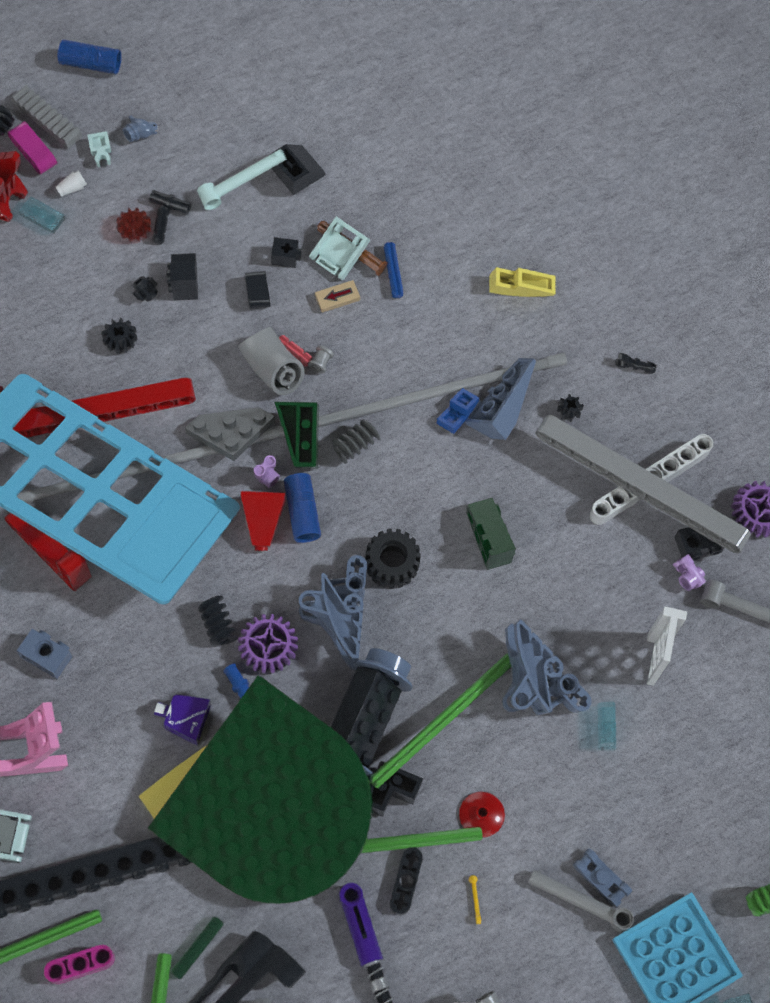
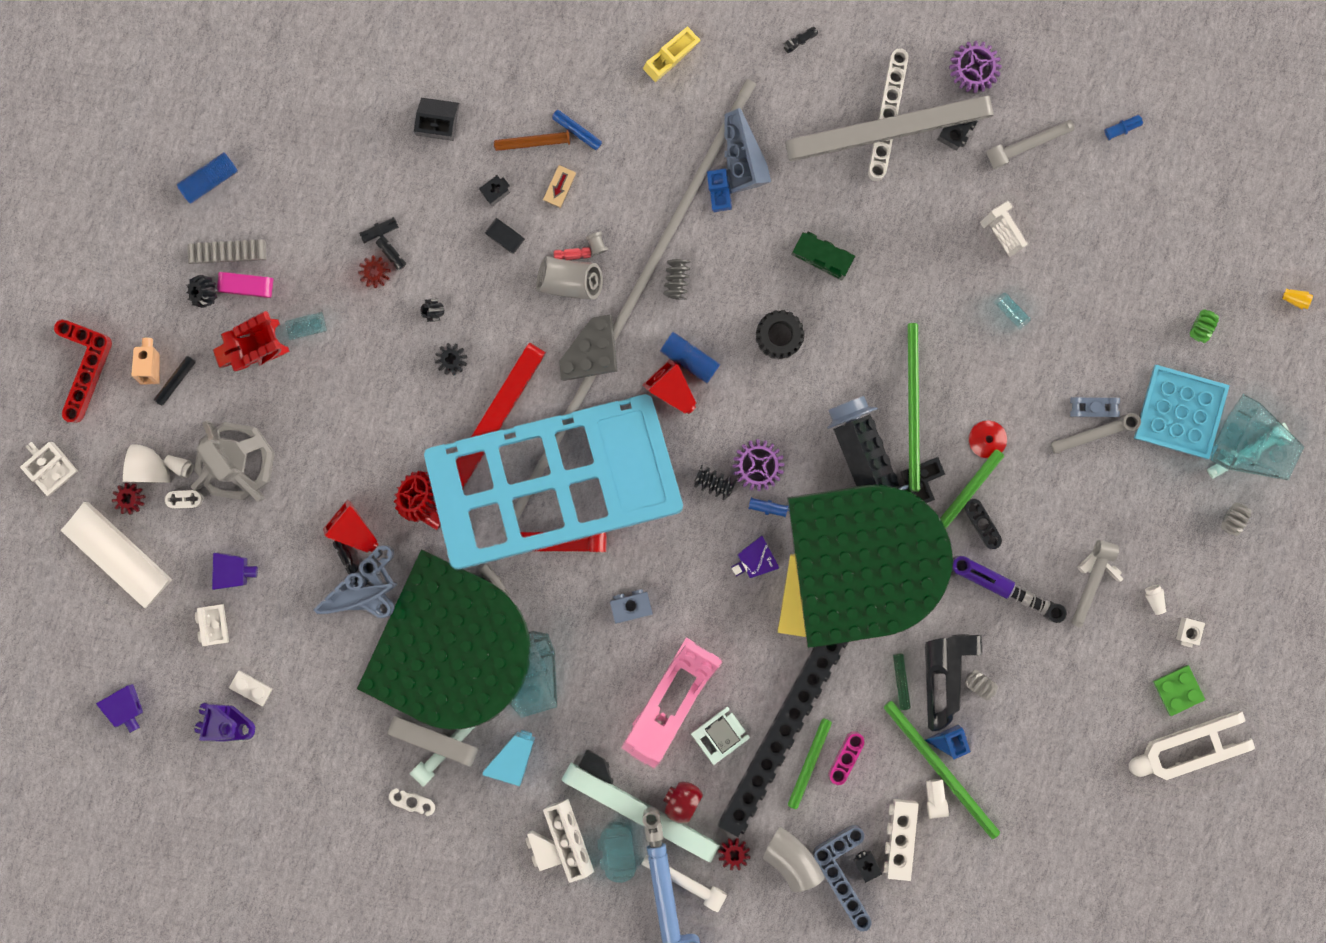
camera: 45 degrees left, 20 degrees up
white cone [55,170,87,197] -> none
light aqua plate [87,131,111,167] -> none
sand blue animal [123,115,158,142] -> none
black brick [166,253,198,301] -> none
light aqua piece [197,149,287,210] -> none
lavender plate [254,455,280,488] -> none
dark green wedge [274,402,319,469] -> none
sand blue piece [299,555,367,670] -> none
light aqua container [309,217,371,280] -> none
yellow hinge [469,875,481,924] -> none
sand blue piece [502,619,592,715] -> none
black gear [557,394,584,422] -> none
lavender plate [673,554,706,591] -> none

